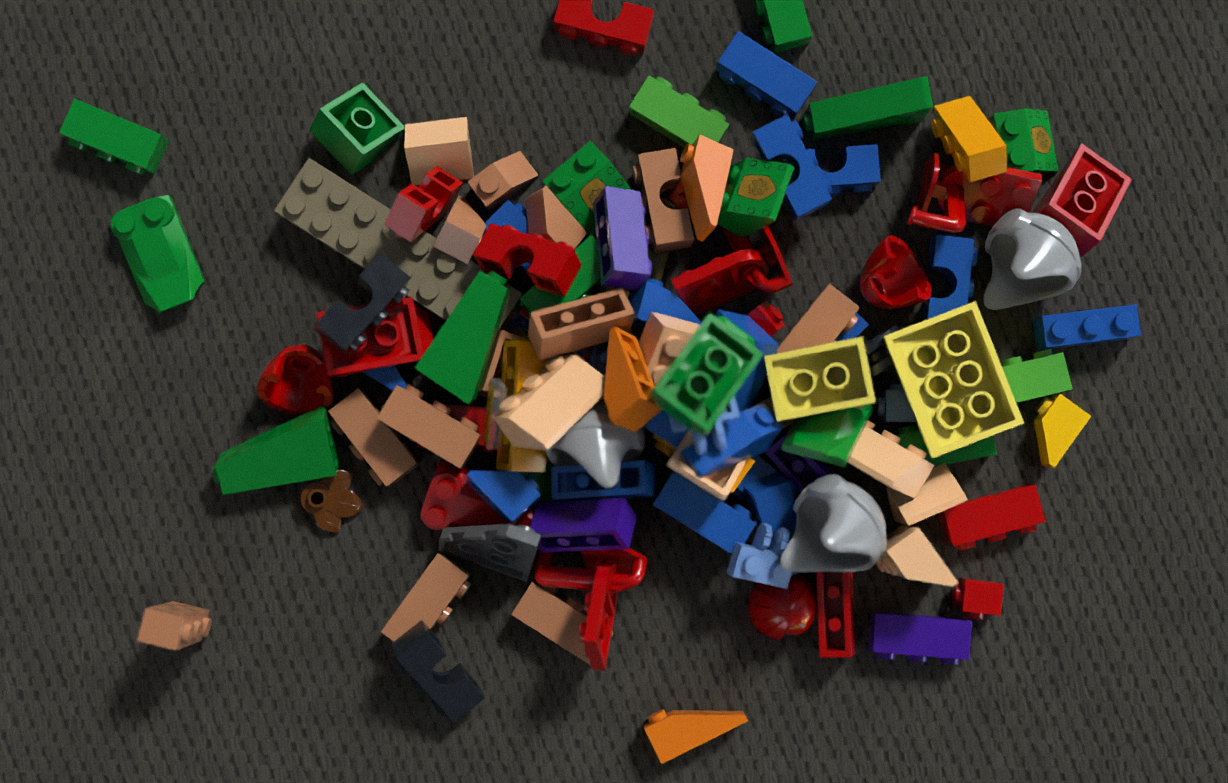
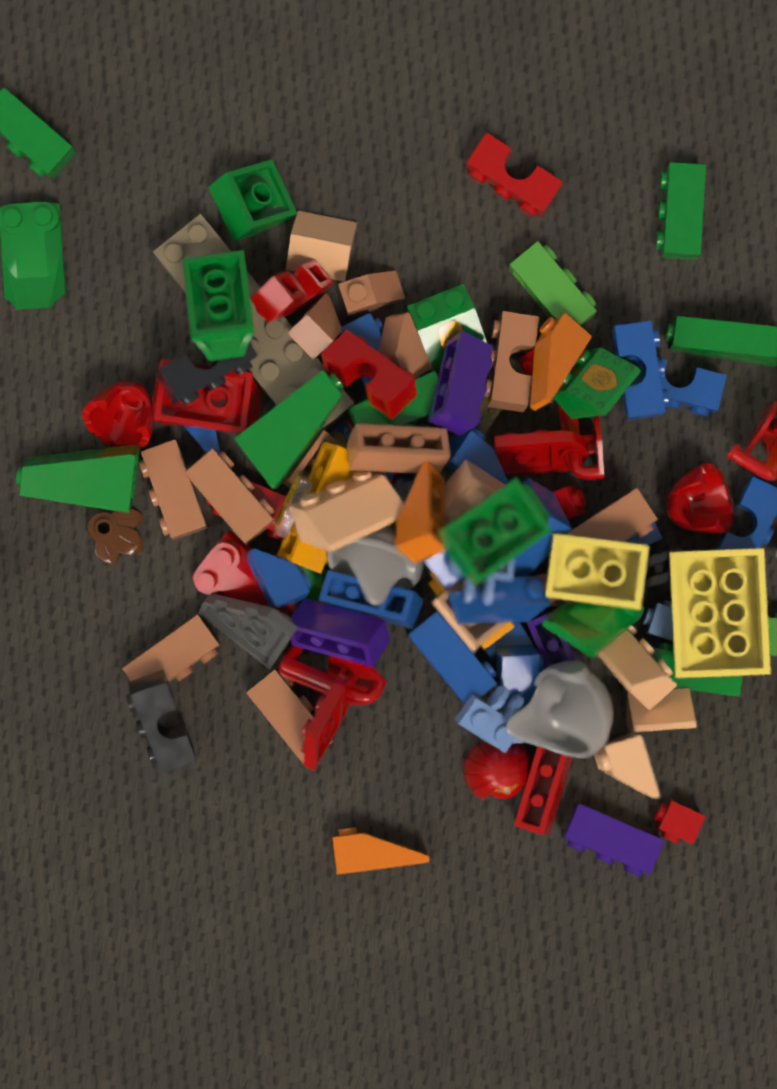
camera: 15 degrees right, 0 degrees up
blue brick [716,31,817,120] -> none
red brick [938,485,1046,550] -> none
none -> green slope [182,250,255,361]

